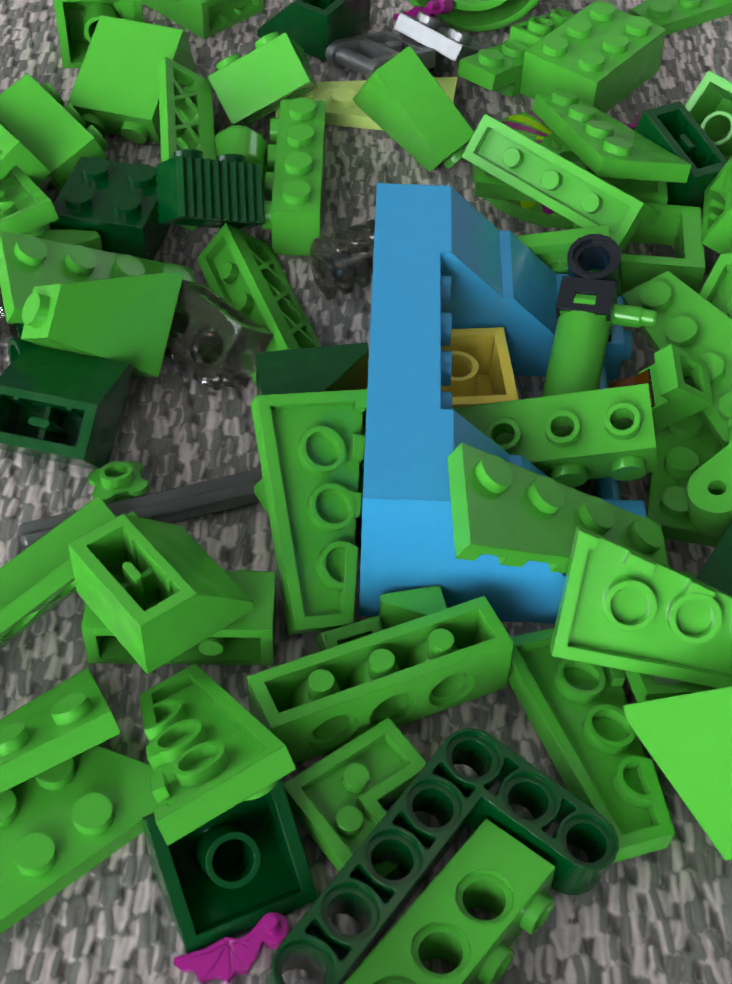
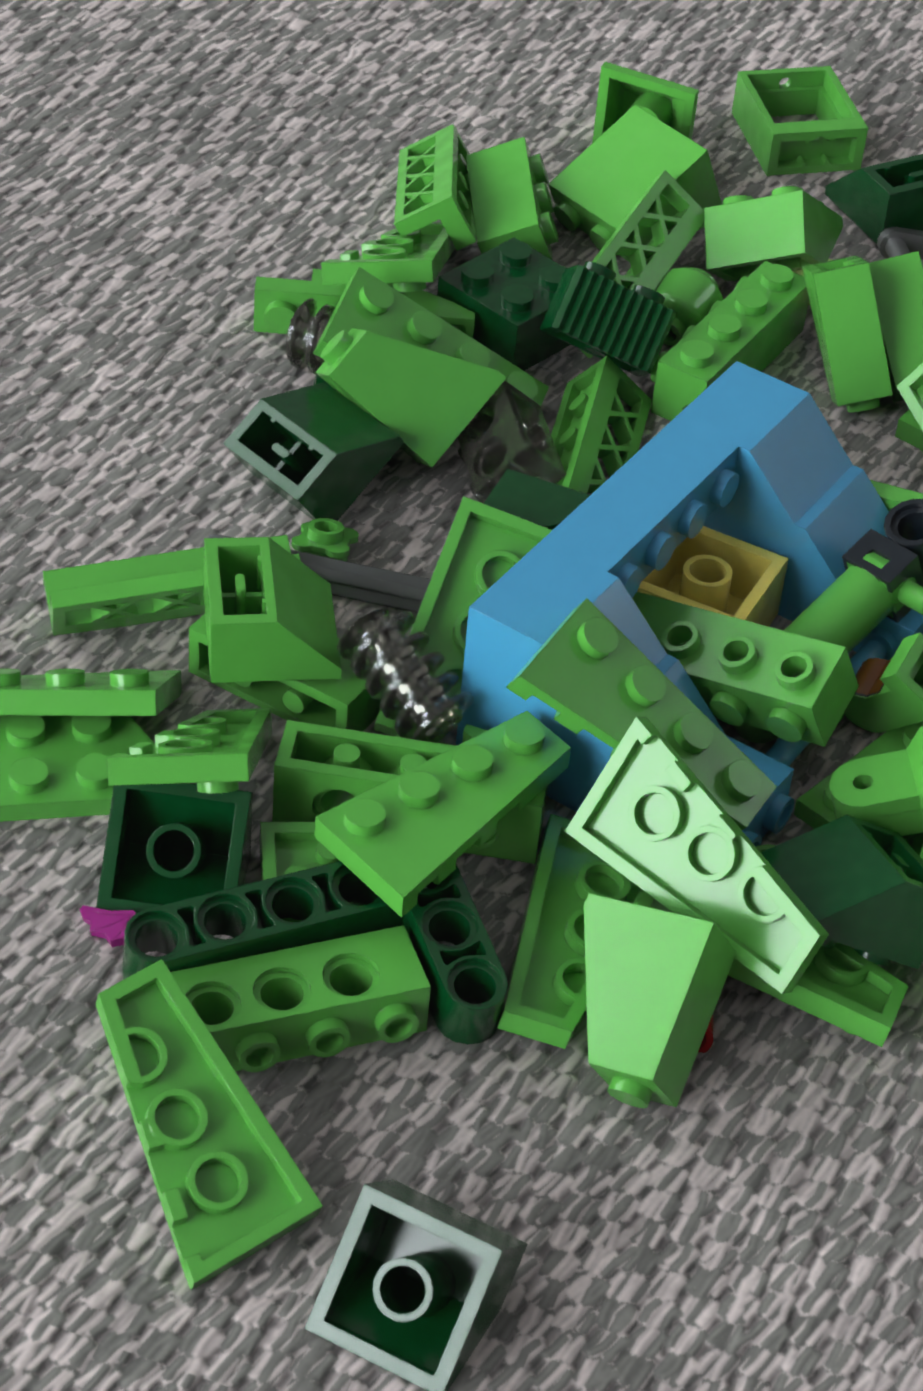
camera: 30 degrees right, 5 degrees down
none -> bright green wing [314,711,571,918]
none -> clear smoke piece [337,608,474,743]
none -> bright green slope [802,255,893,413]

